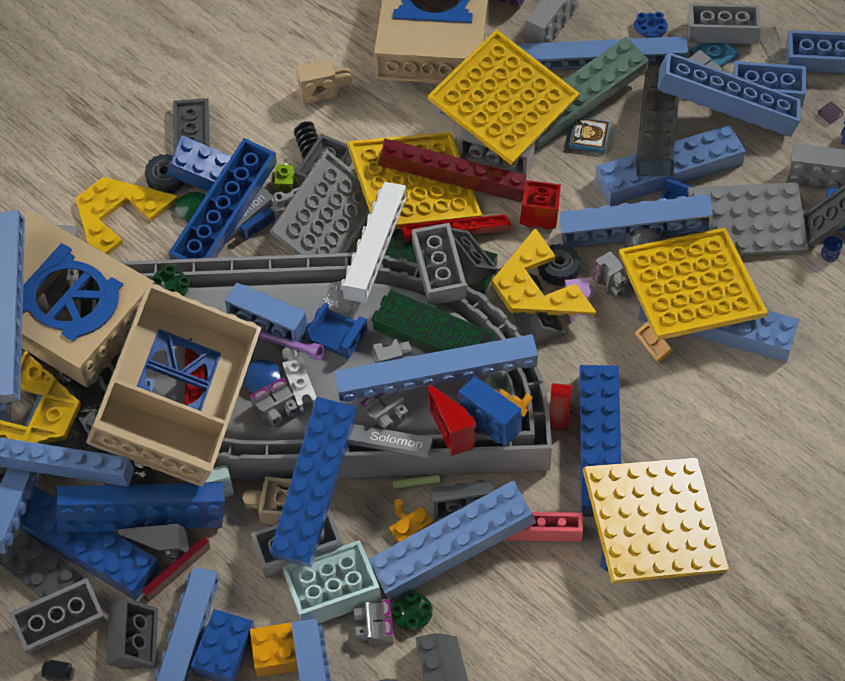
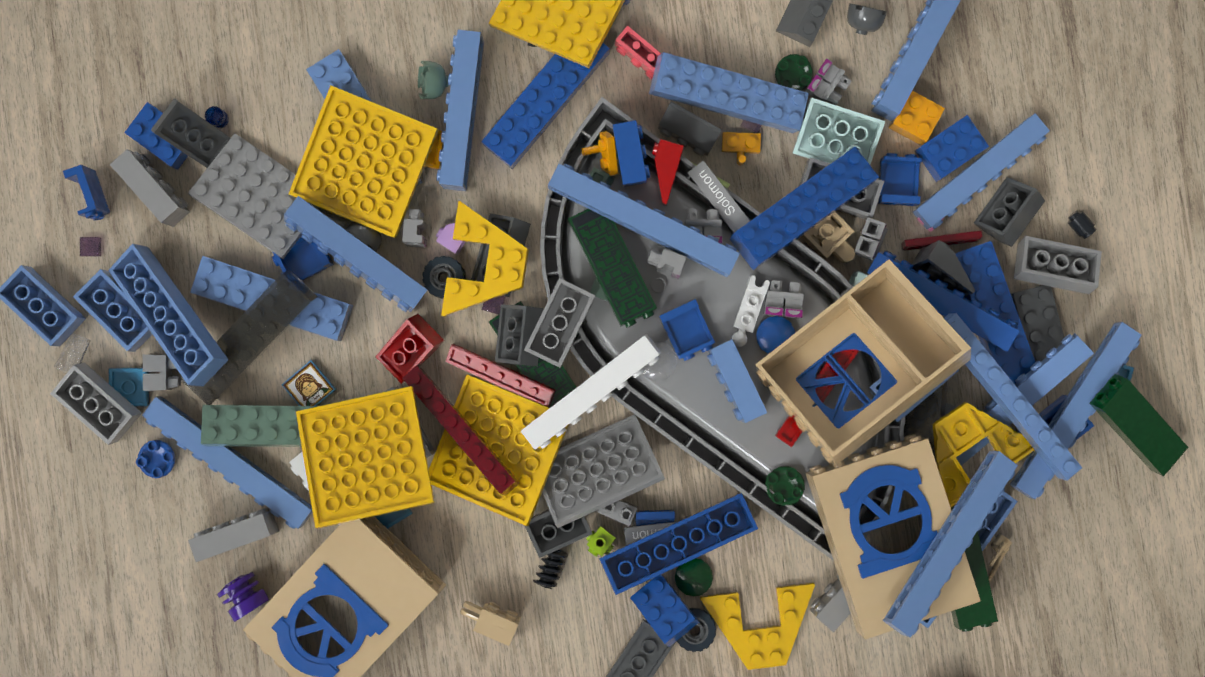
camera: 145 degrees left, 30 degrees up
medium lavender piece [258,331,324,360] -> none
red beam [549,383,572,430] -> none
none -> sand green cylinder [418,61,449,99]
none -> medium blue brick [437,30,484,191]
none -> light grey hips [854,218,888,261]
none -> blue panel [878,153,922,206]

